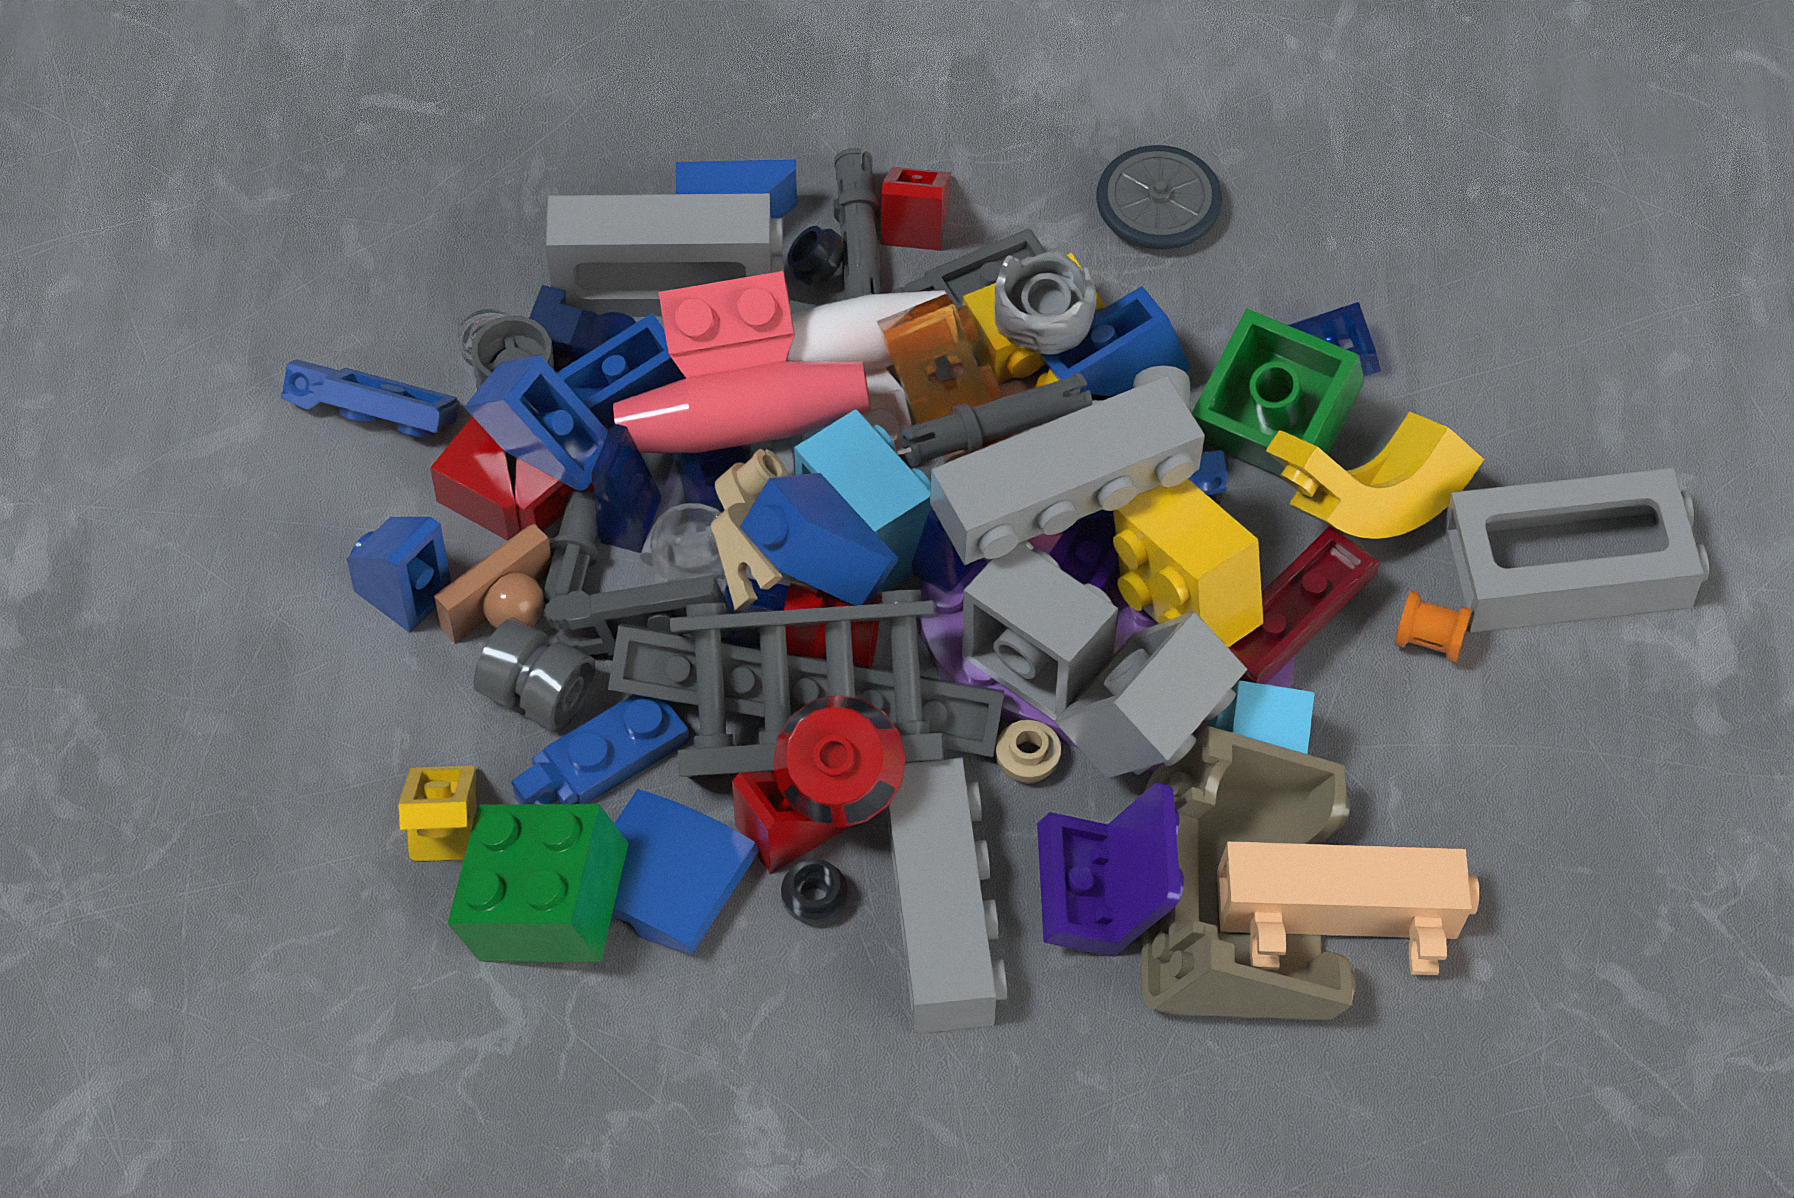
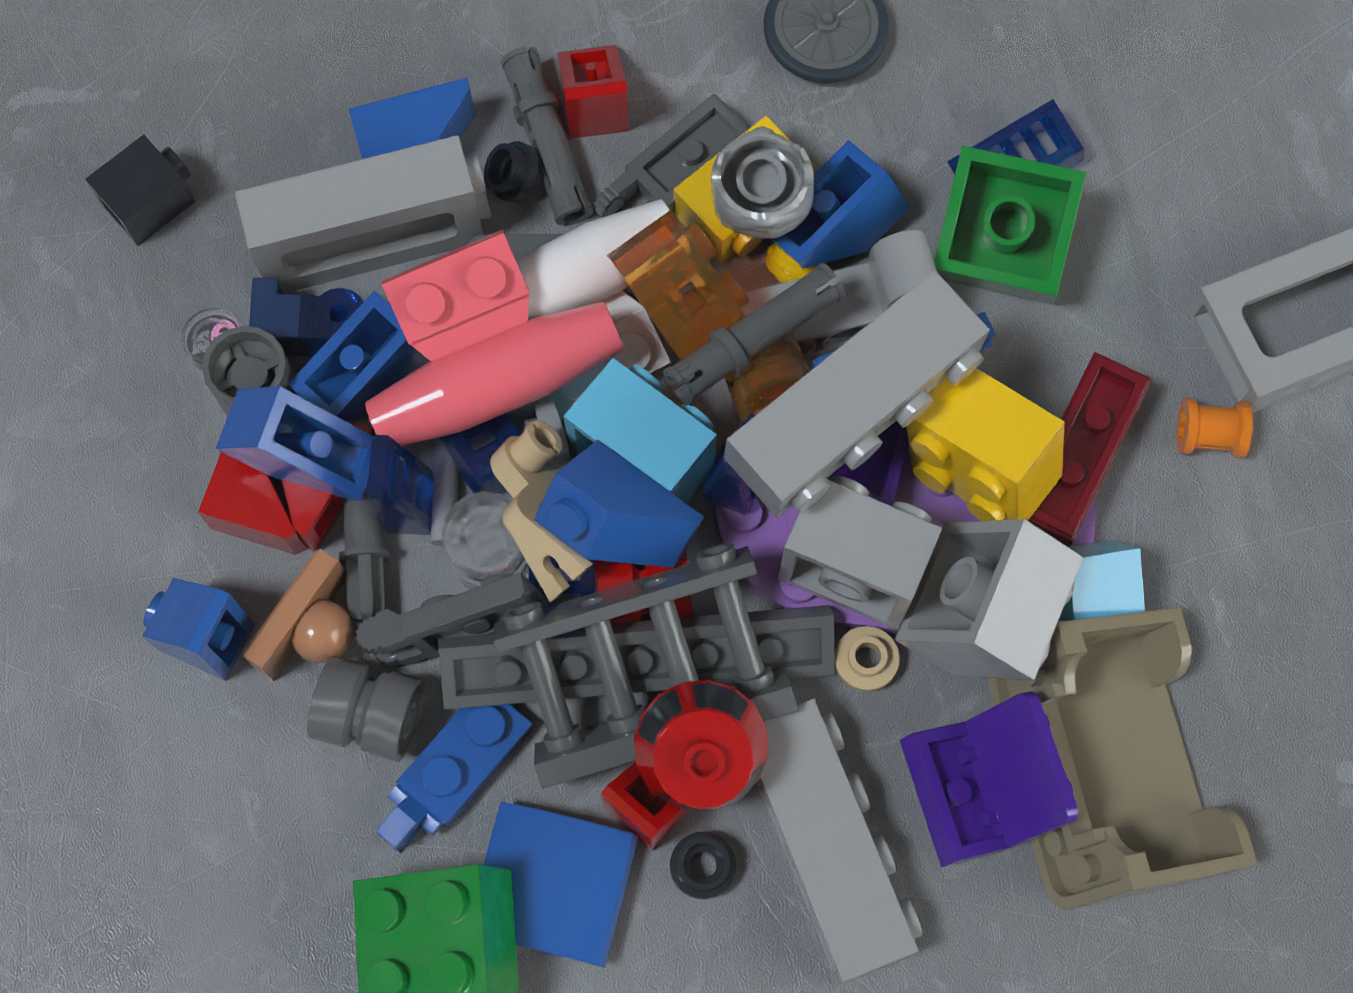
camera: 15 degrees left, 15 degrees up
blue hinge [281,359,460,437] -> none
yellow slope [398,765,476,861] -> none
light nougat brick [1216,841,1479,975] -> none
yellow arch [1266,411,1484,539] -> none
none -> black brick [85,134,195,246]

